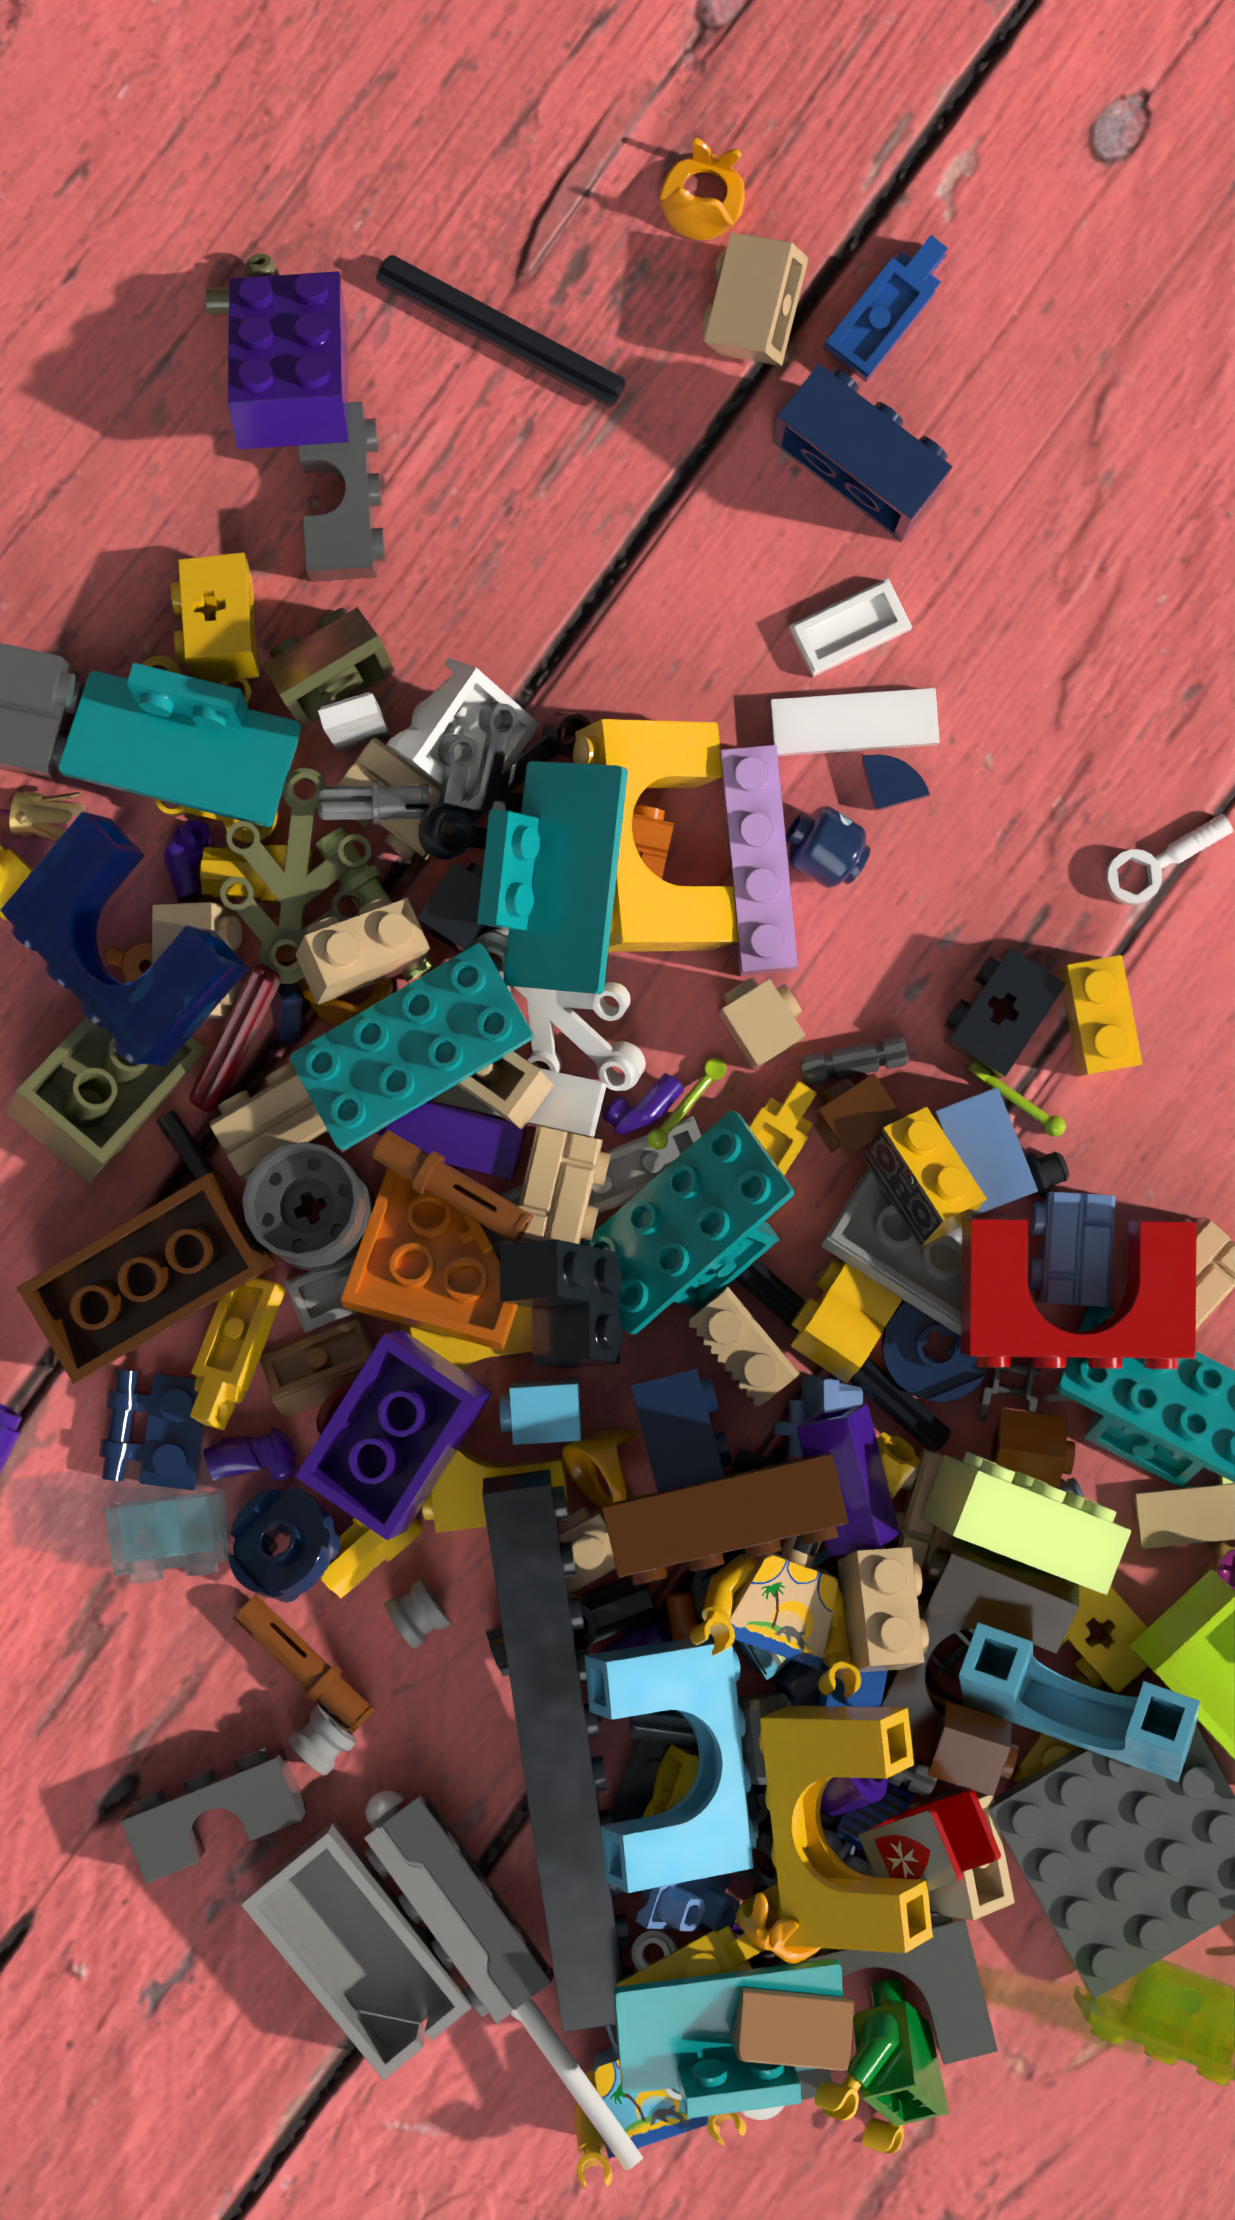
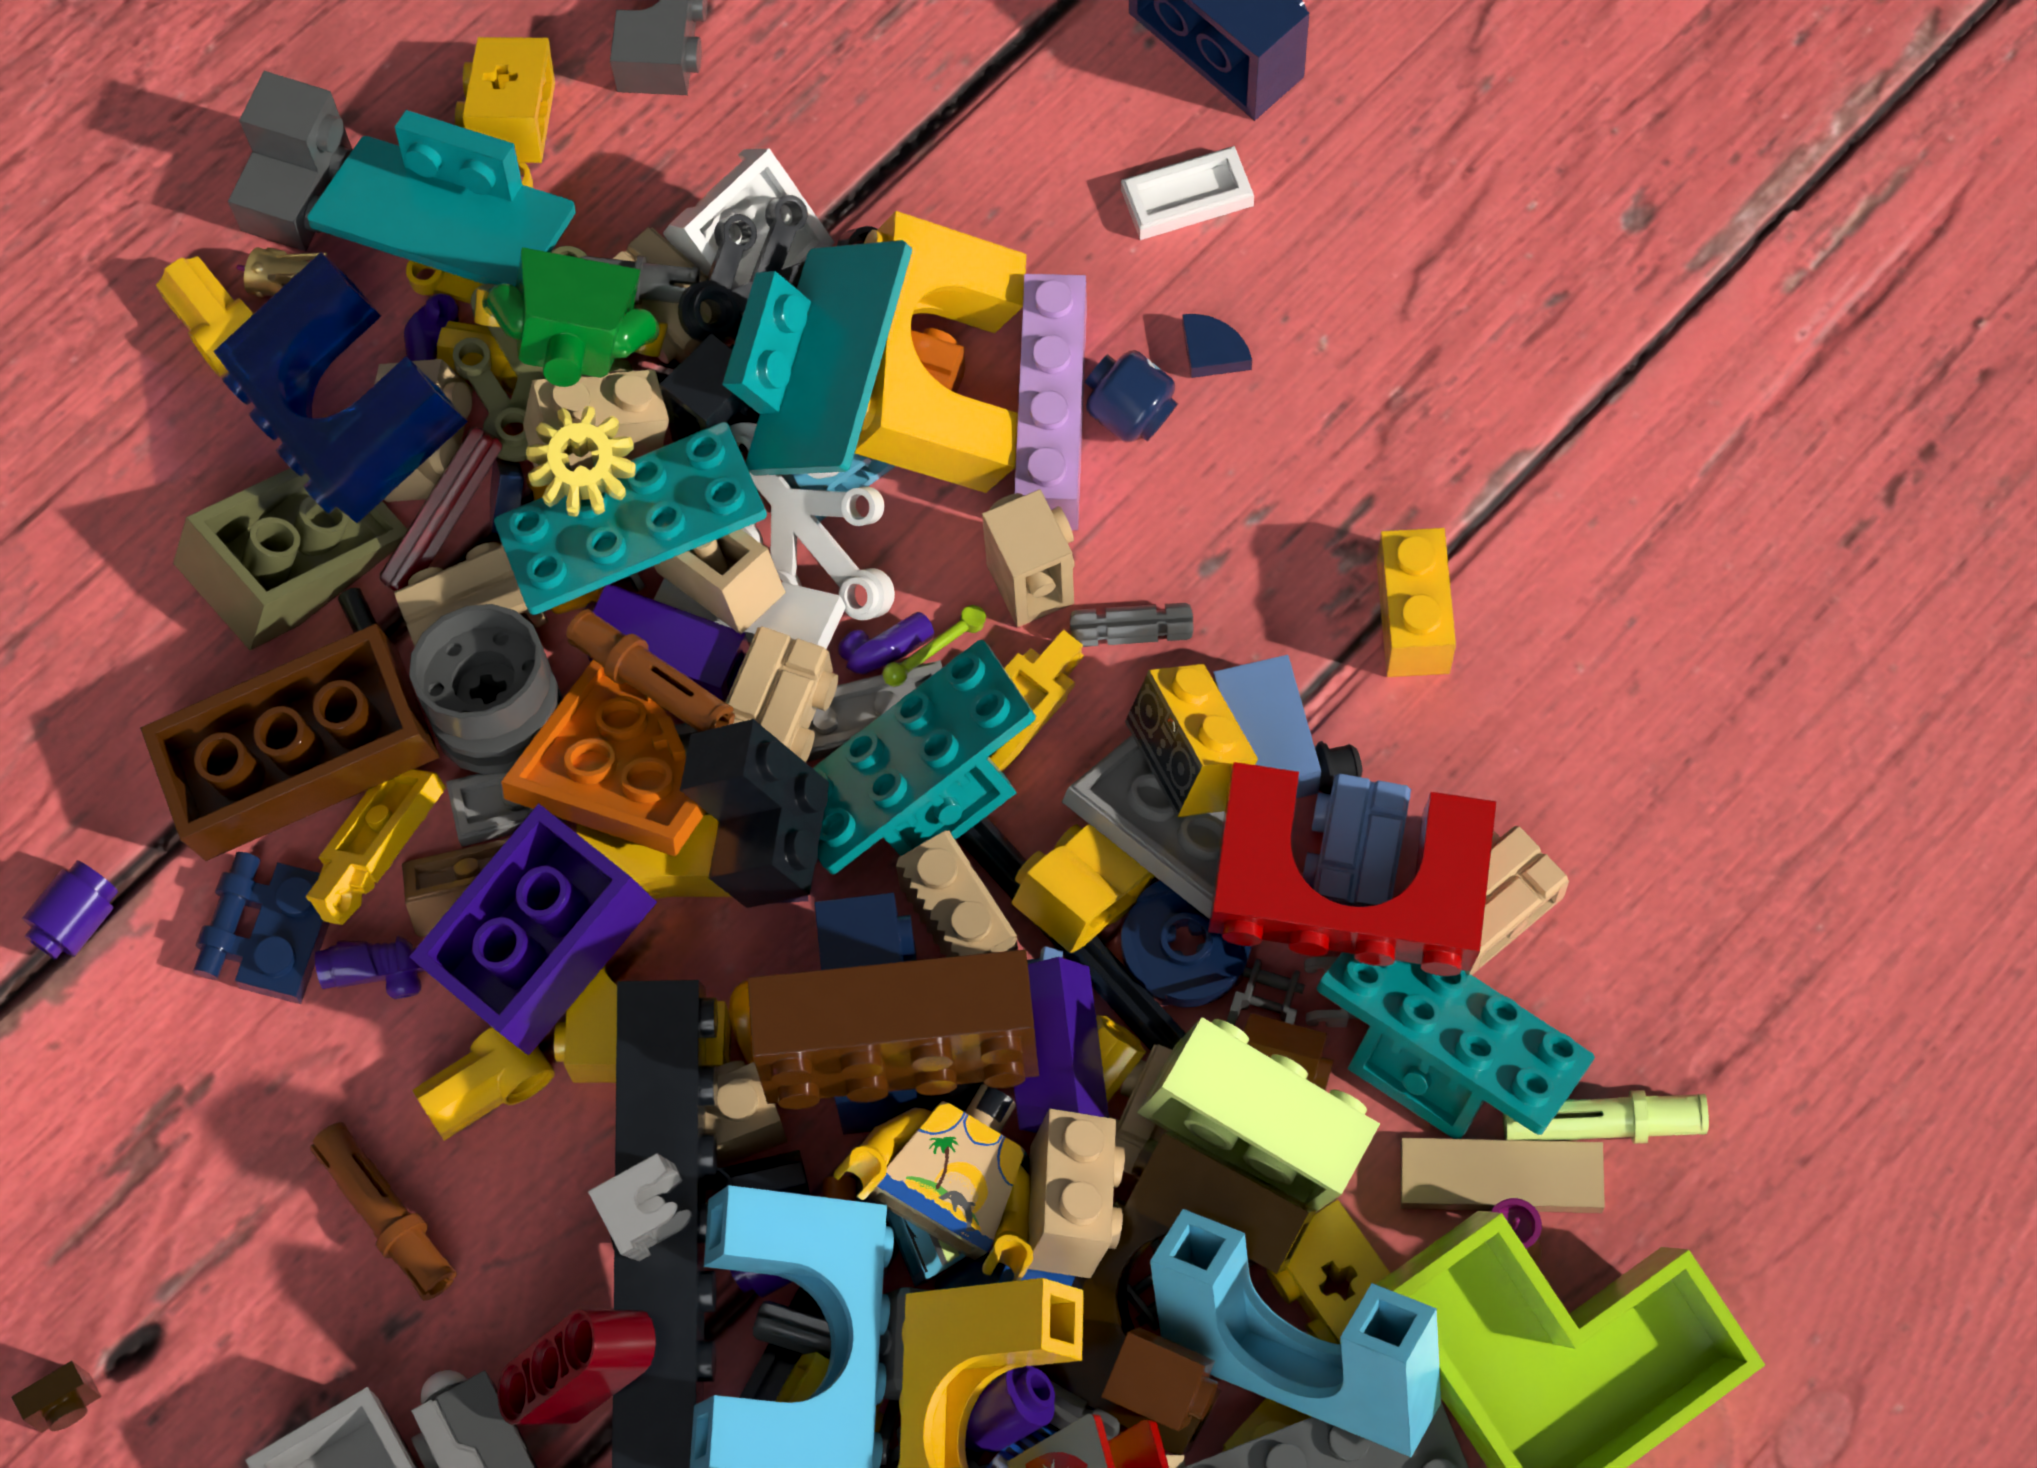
camera: 10 degrees right, 20 degrees down
clear light blue brick [105,1489,232,1583] -> none
dark grey arch [121,1746,307,1884] -> none
dark blue plate [228,1487,341,1603] -> none
slope [263,607,396,729] -> none
light grey wheel [287,1704,358,1776] -> none
white tile [318,692,391,753] -> none
light grey wheel [384,1578,452,1649] -> none
medium azure brick [500,1377,582,1445] -> none
white tile [770,688,940,756] -> none
reddish brown brick [813,1073,903,1157] -> none
black brick [943,947,1066,1078] -> none
lime hinge [967,1061,1066,1137] -> none
white piece [1104,814,1233,905] -> none
none -> dark brown plate [11,1361,102,1433]
none -> green torso [474,247,668,387]
none -> dark red beam [497,1309,656,1425]
none -> light yellow gear [526,406,636,517]
none -> light grey hinge [588,1153,692,1261]

